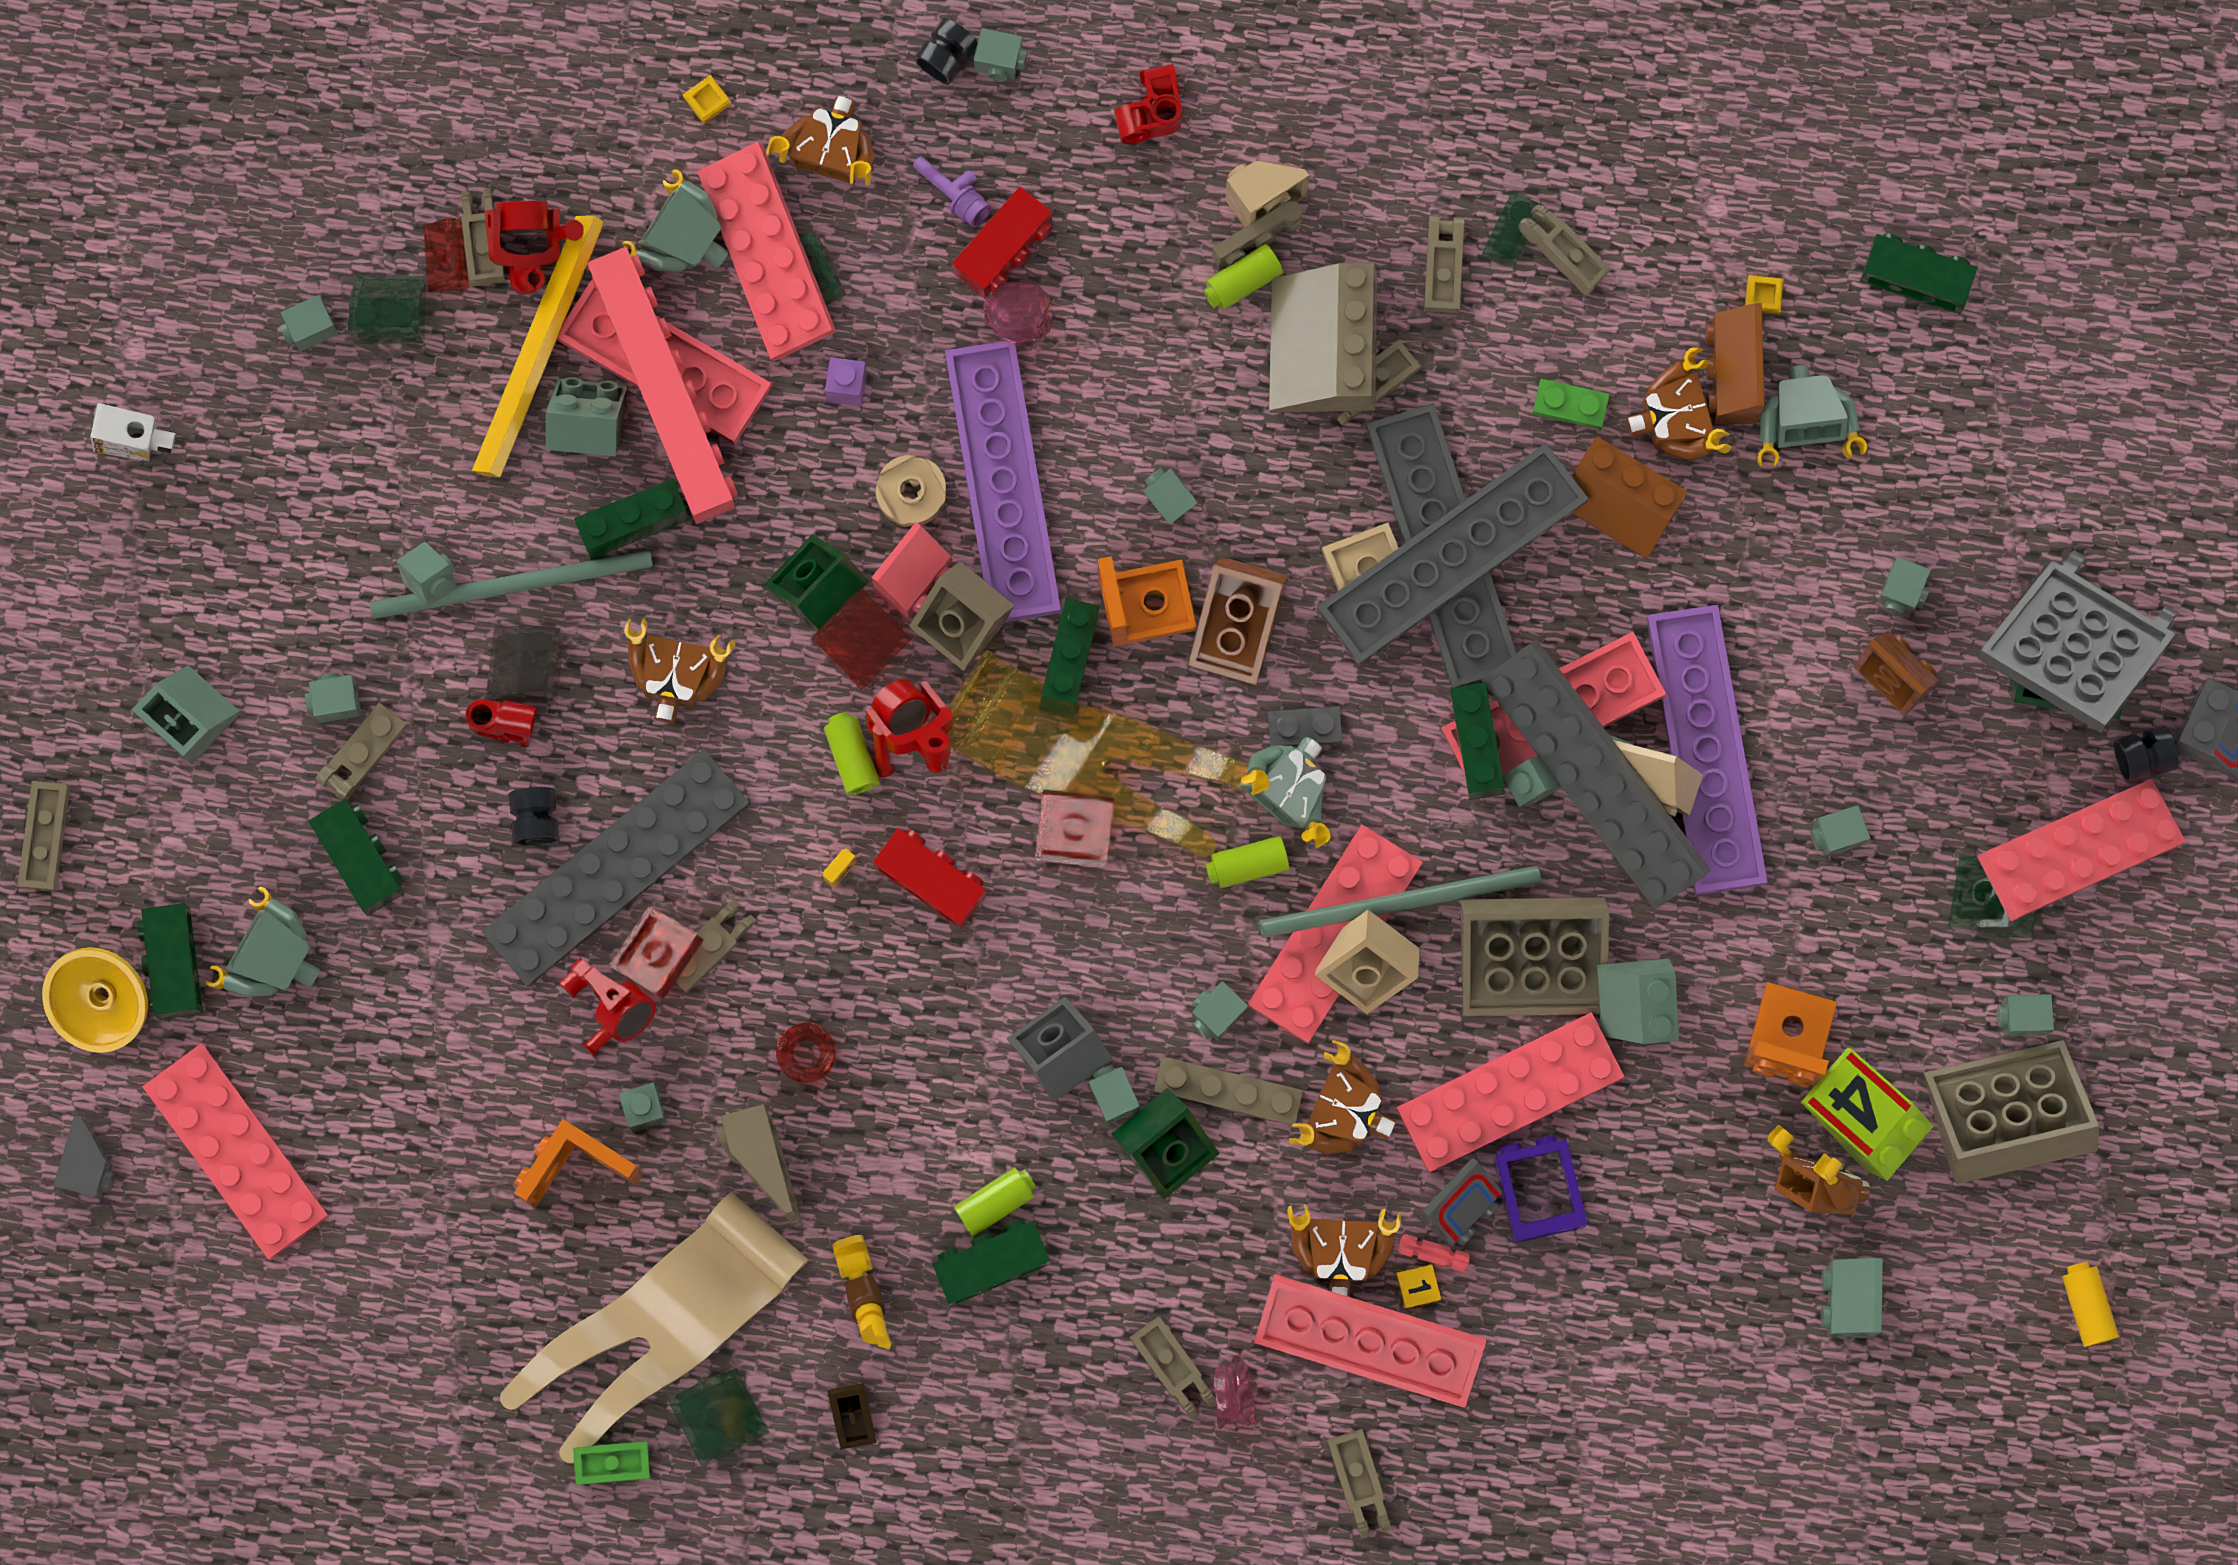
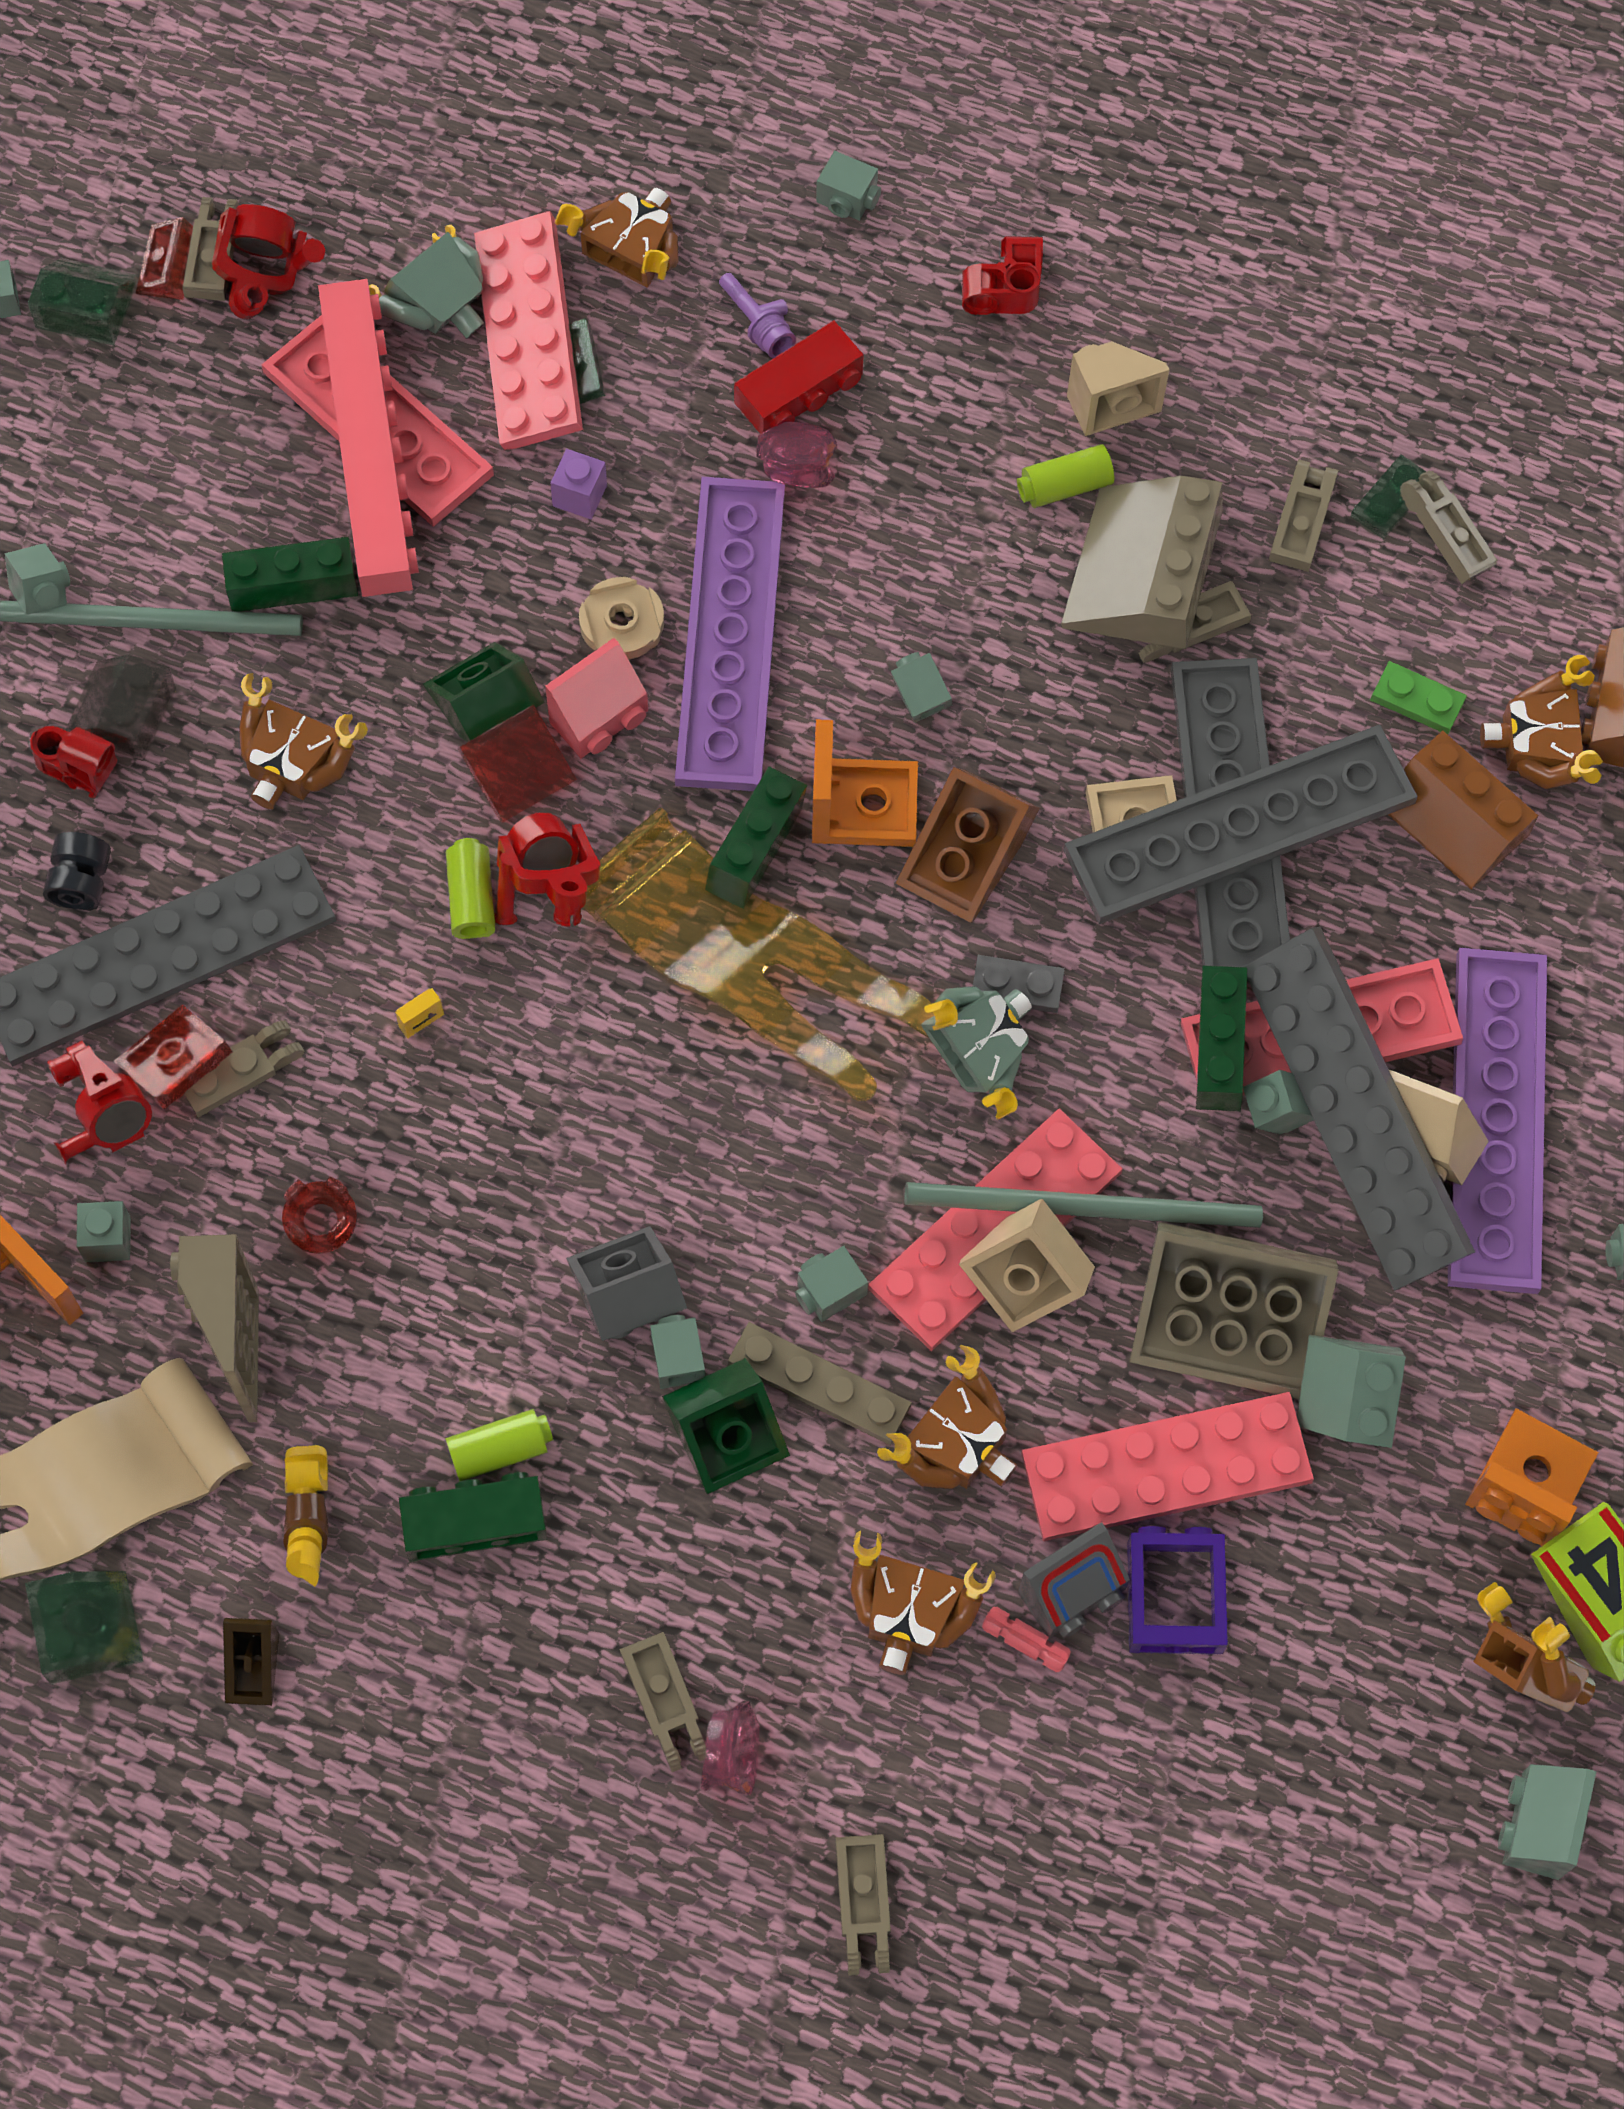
camera: 10 degrees right, 10 degrees down
yellow tile [472,216,604,478] -> none
sand green slope [546,377,628,456] -> none
yellow tile [683,75,732,124] -> none
red brick [873,828,987,930] -> none
dark tan slope [909,561,1015,671] -> none
black wheel [913,18,978,85] -> none
clear red plate [1035,789,1115,869] -> none
lime brick [1206,836,1290,889] -> none
dark tan plate [1212,201,1302,268] -> none
coral plate [1254,1274,1486,1408] -> none
yellow tile [1396,1264,1441,1309] -> none

